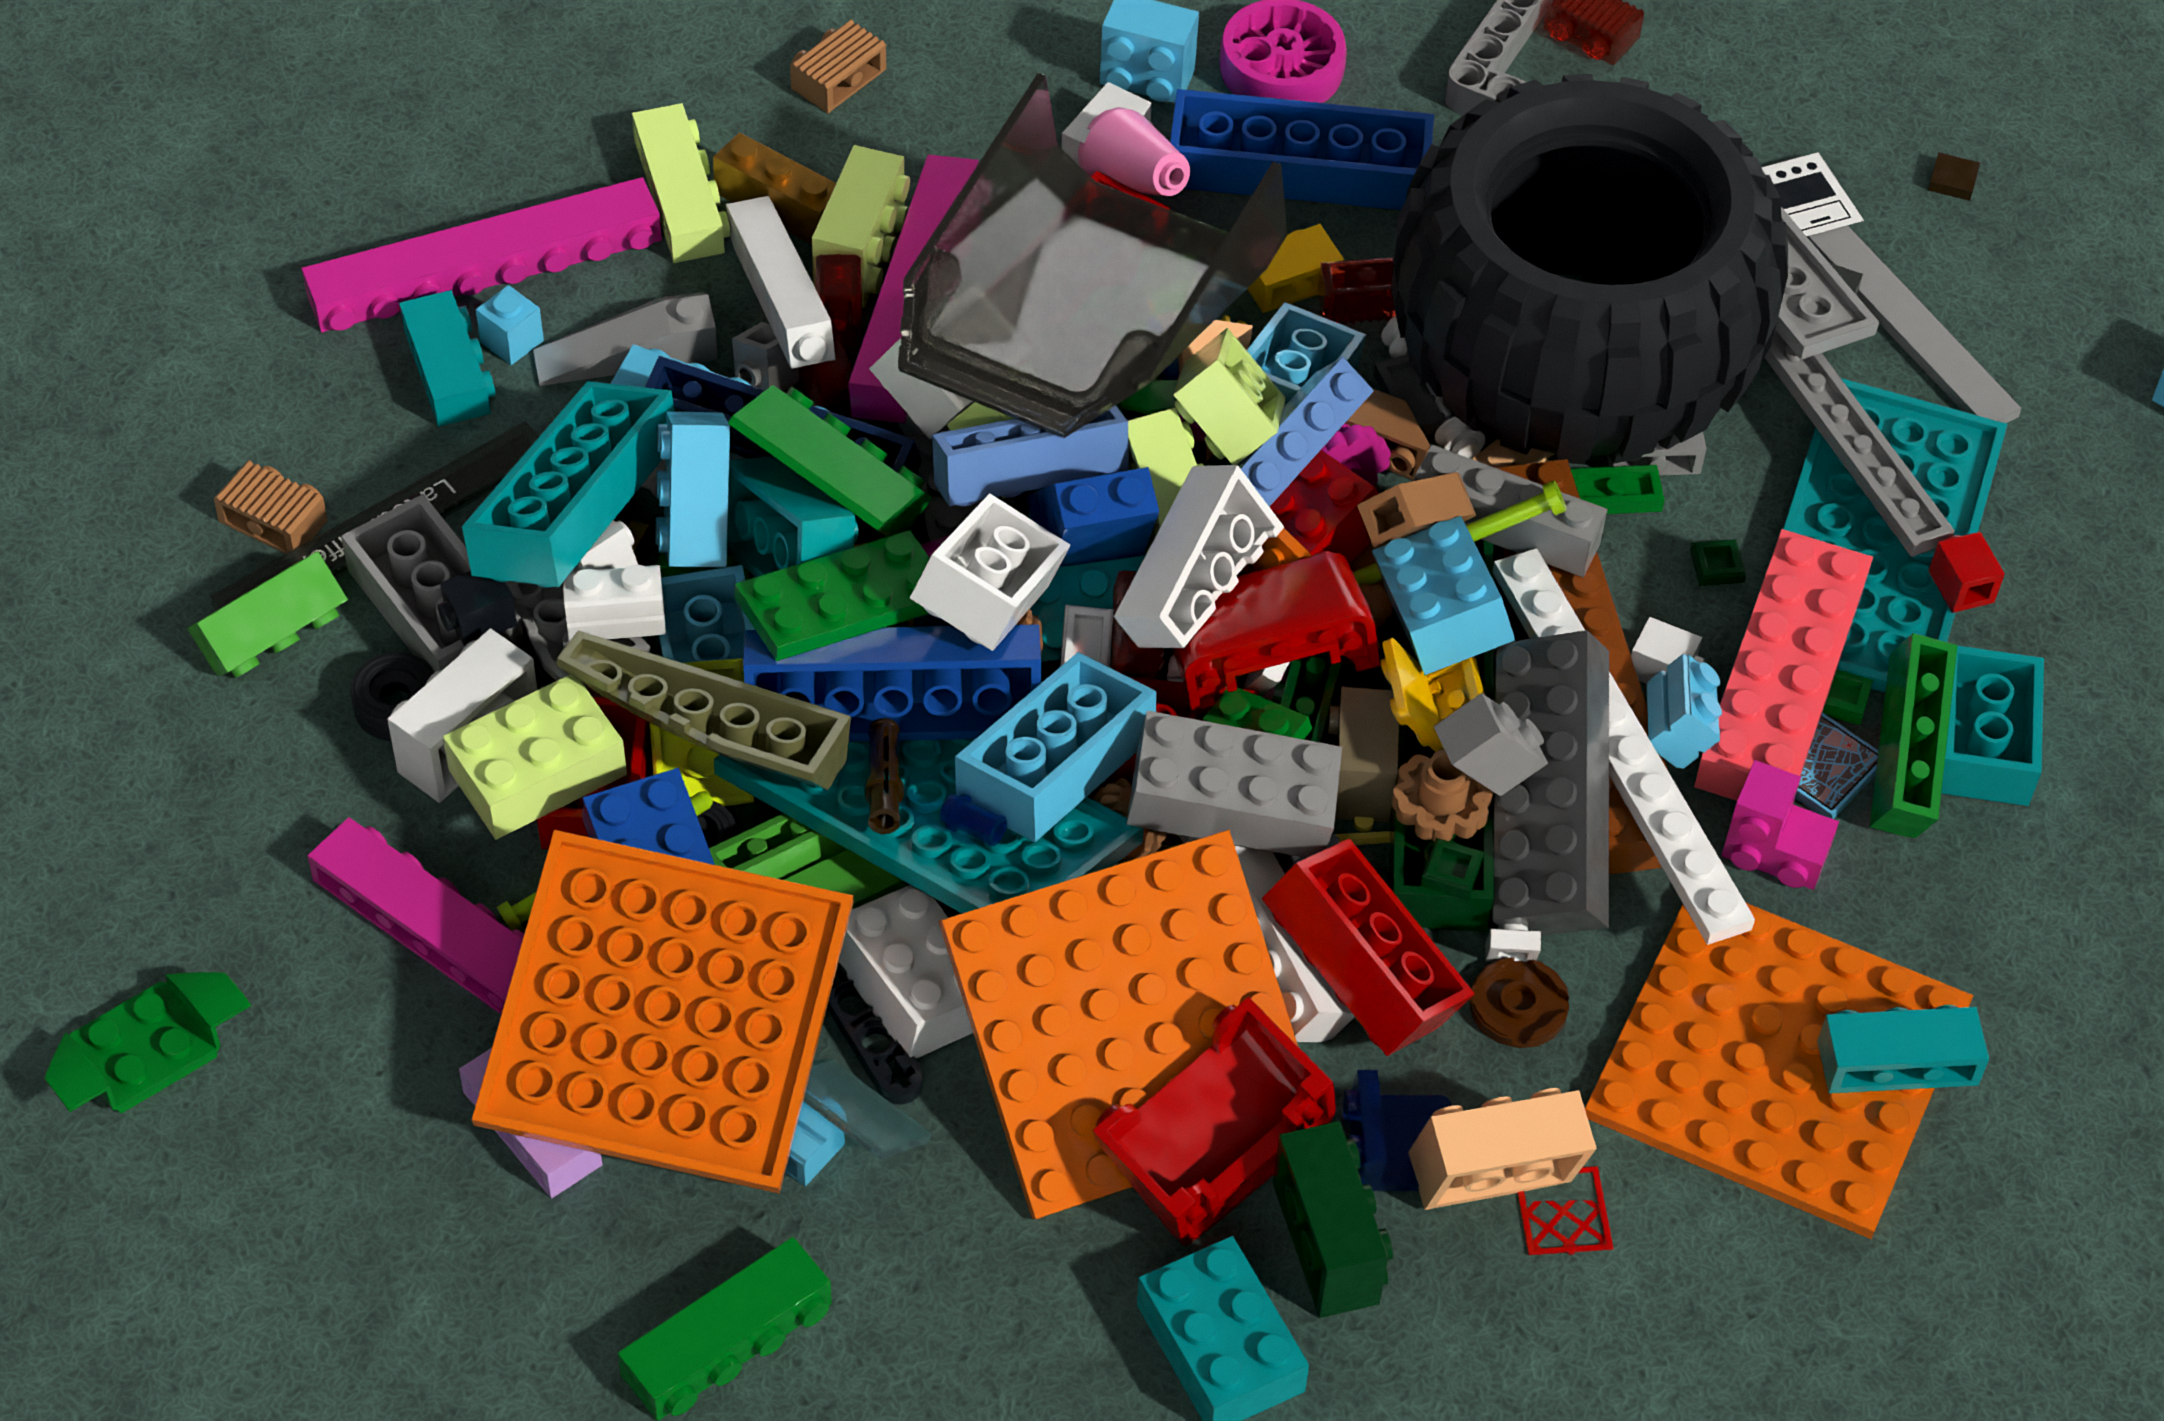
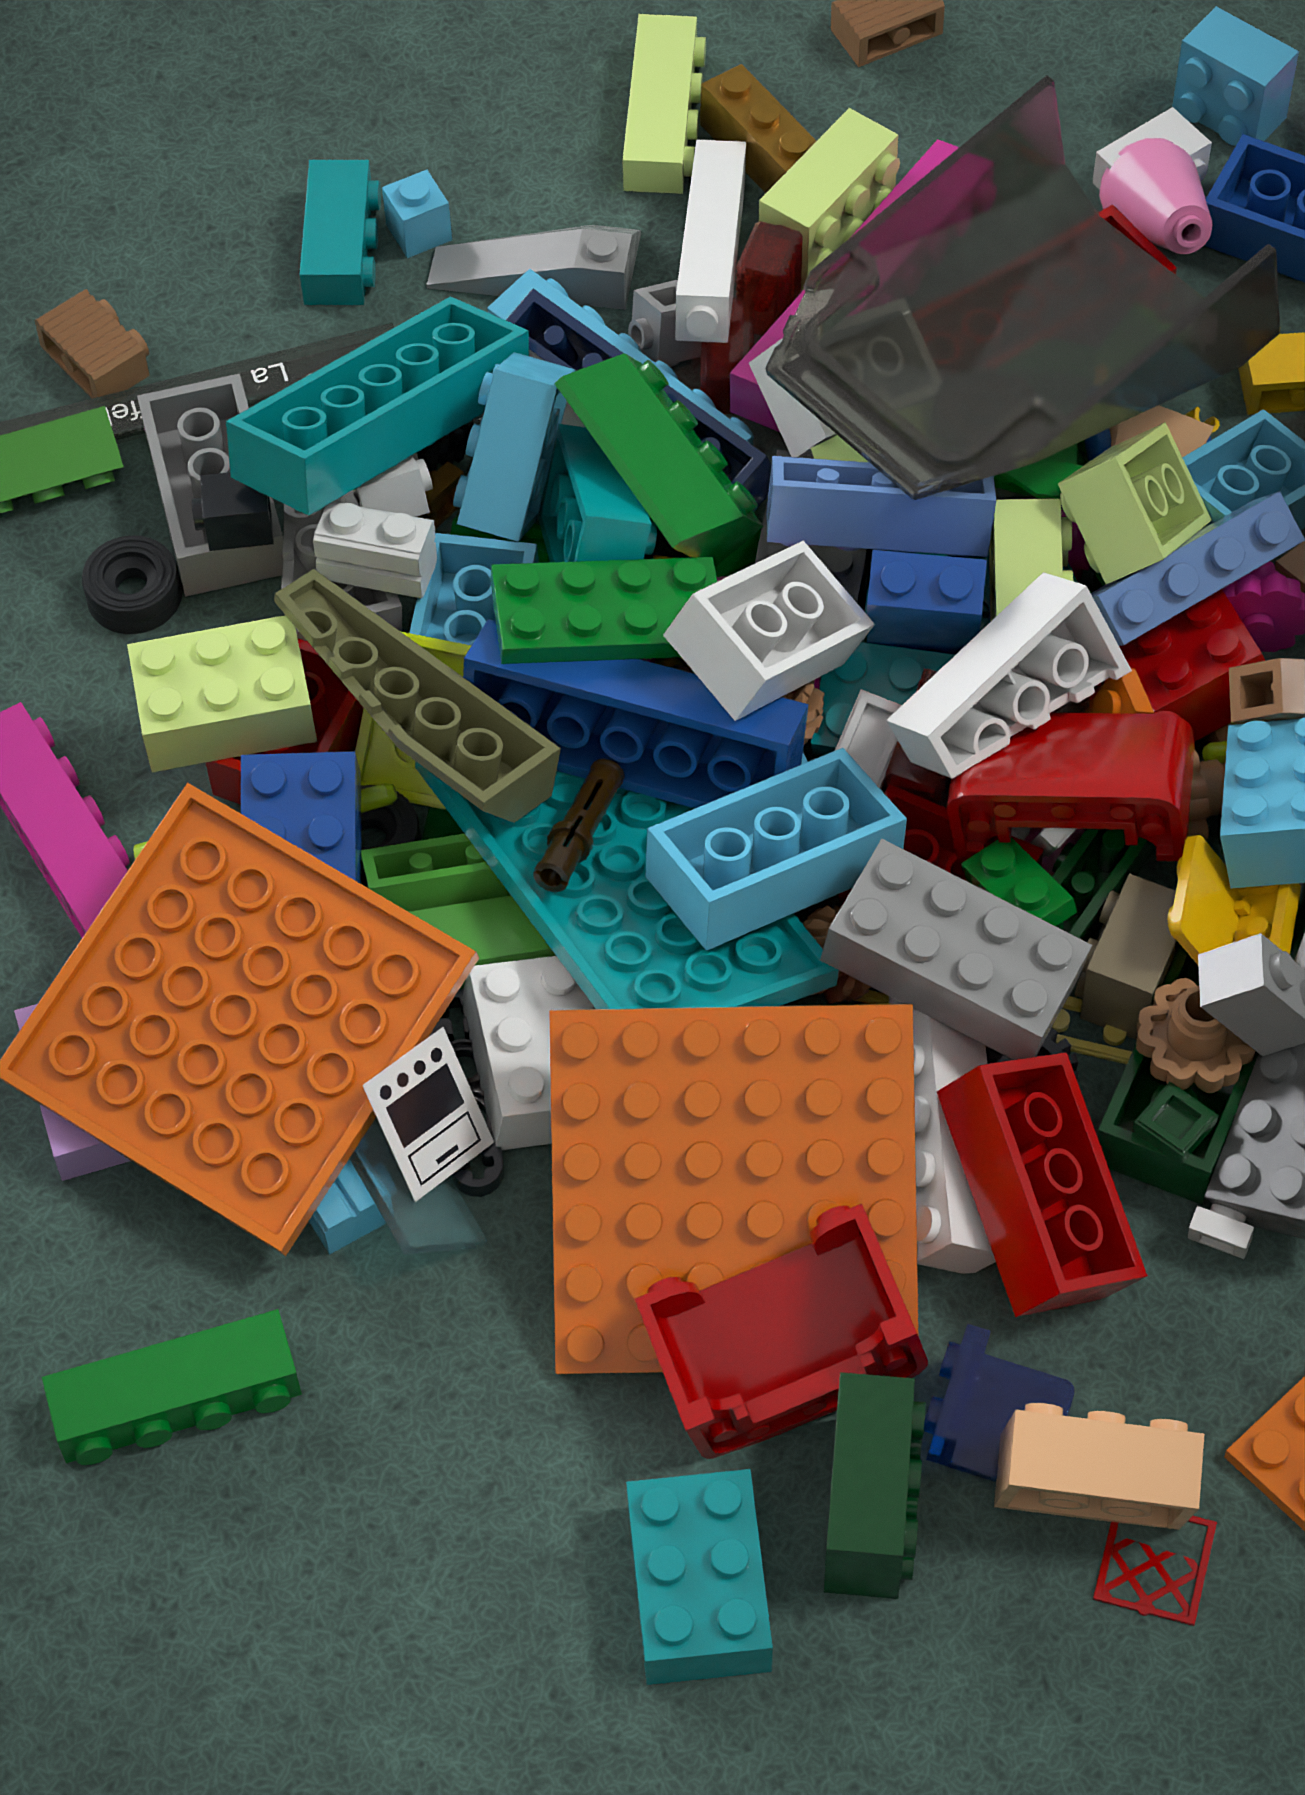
camera: 25 degrees right, 5 degrees up
dark pink brick [302,177,662,332] -> none
white brick [387,628,537,803] -> none
clear blue pin [940,794,1007,847] -> none
reddish brown tile [1469,957,1569,1048] -> none
none -> white sticker [362,1027,494,1202]

